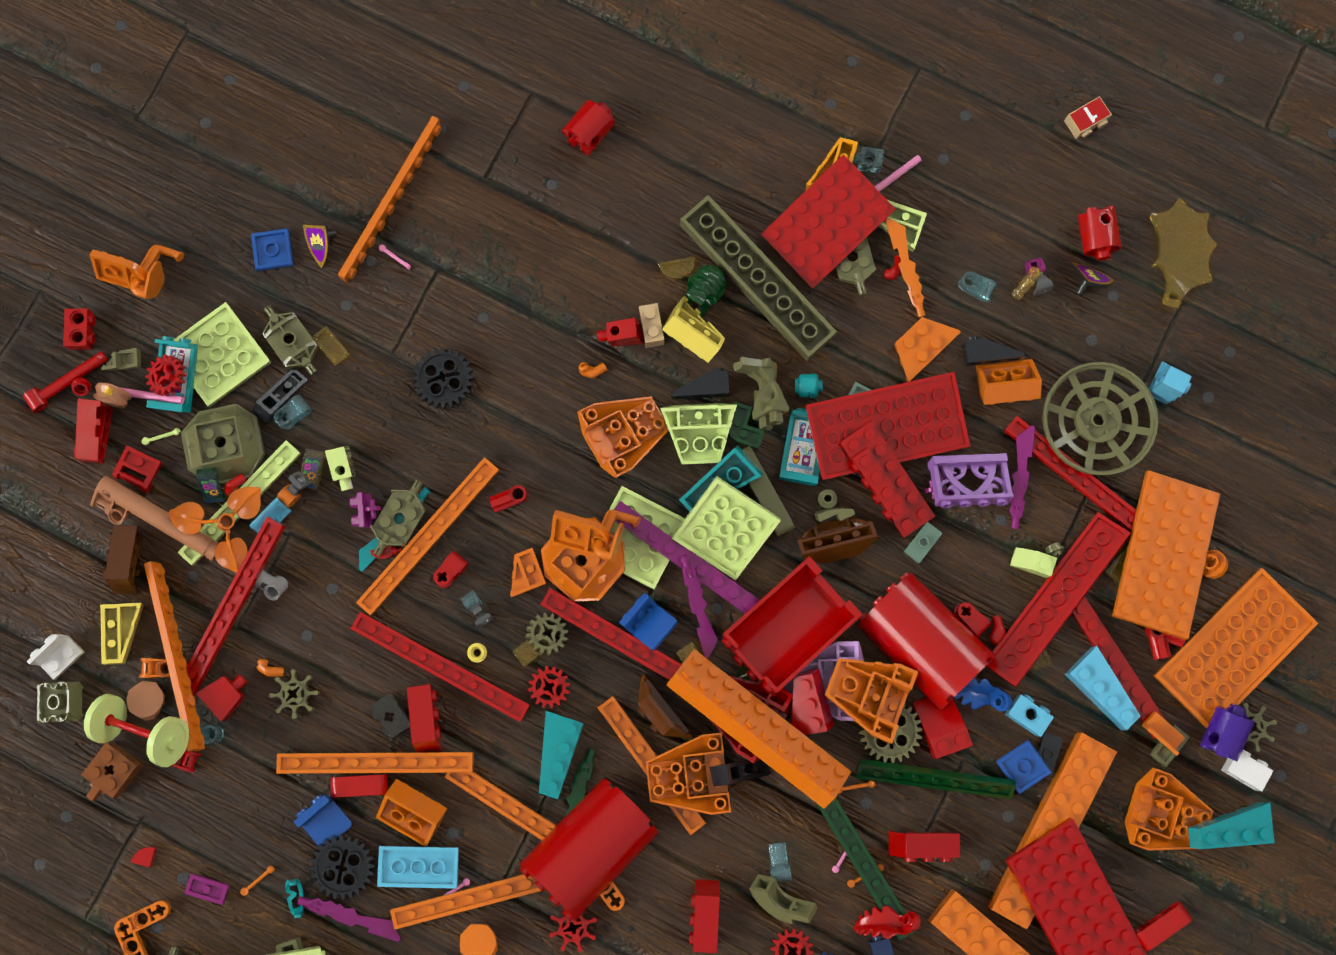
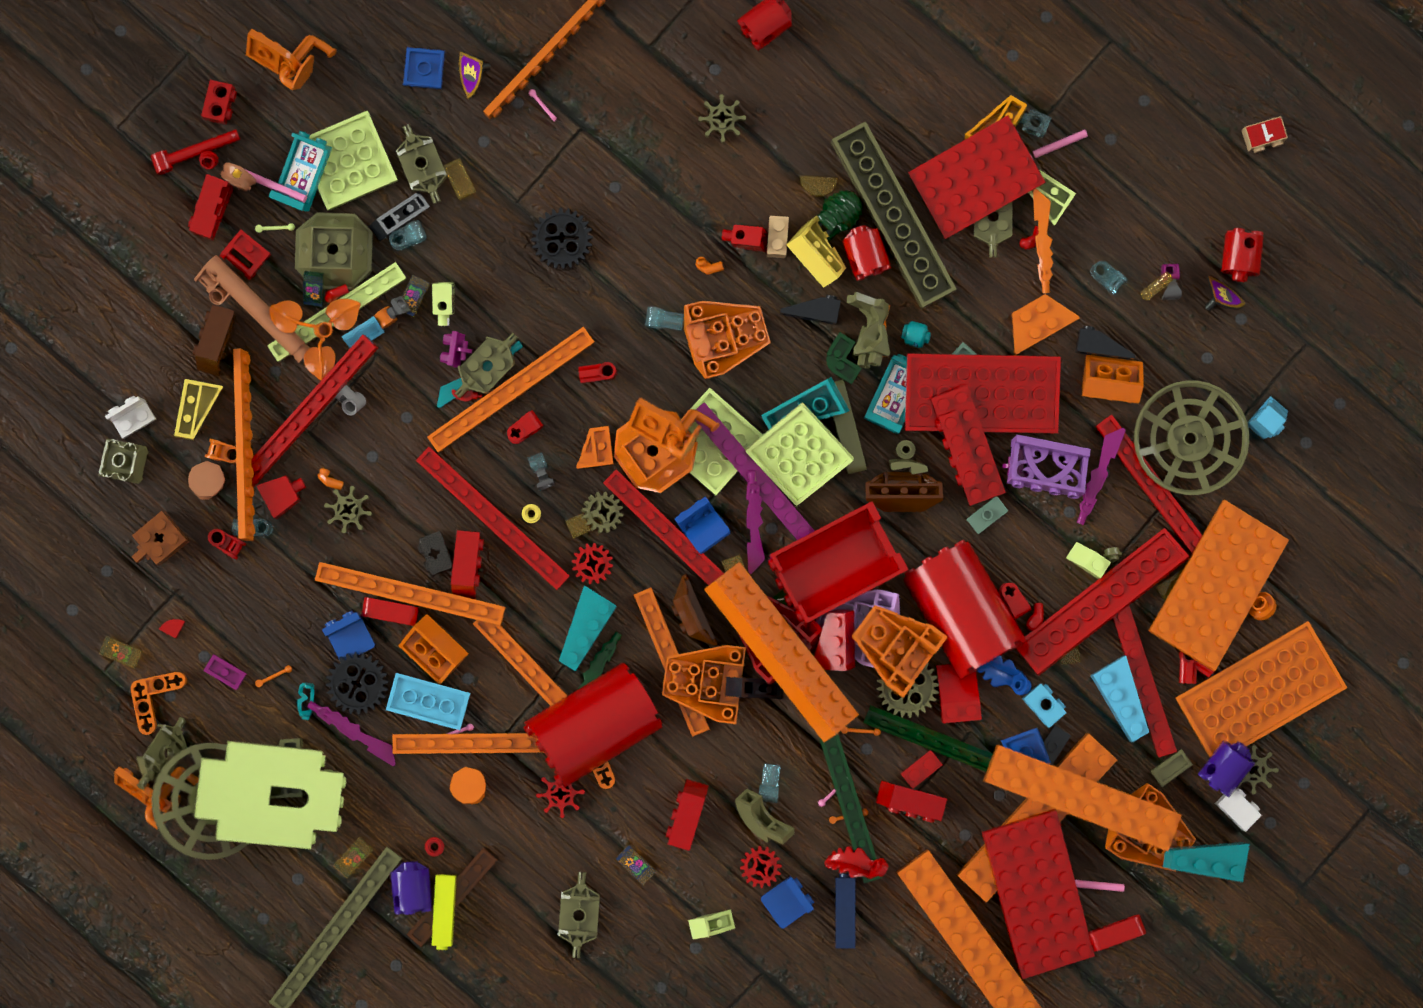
camera: 15 degrees right, 5 degrees up
yellowish green piece [84,694,189,767] -> none
olive slope [102,348,141,371] -> none
red gear [145,354,187,397] -> none
yellowish green wedge [660,403,737,464] -> none
orange panel [1141,711,1185,756] -> none
clear yellow animal [1150,198,1217,308] -> none
none -> clear yellow tile [99,636,143,669]
none -> clear light blue piece [645,307,684,331]
none -> olive gear [698,94,746,144]
none -> red cylinder [842,225,891,281]
none -> red plate [900,750,942,789]
none -> orange brick [983,745,1182,851]
none -> bright pink bar [1075,880,1125,892]

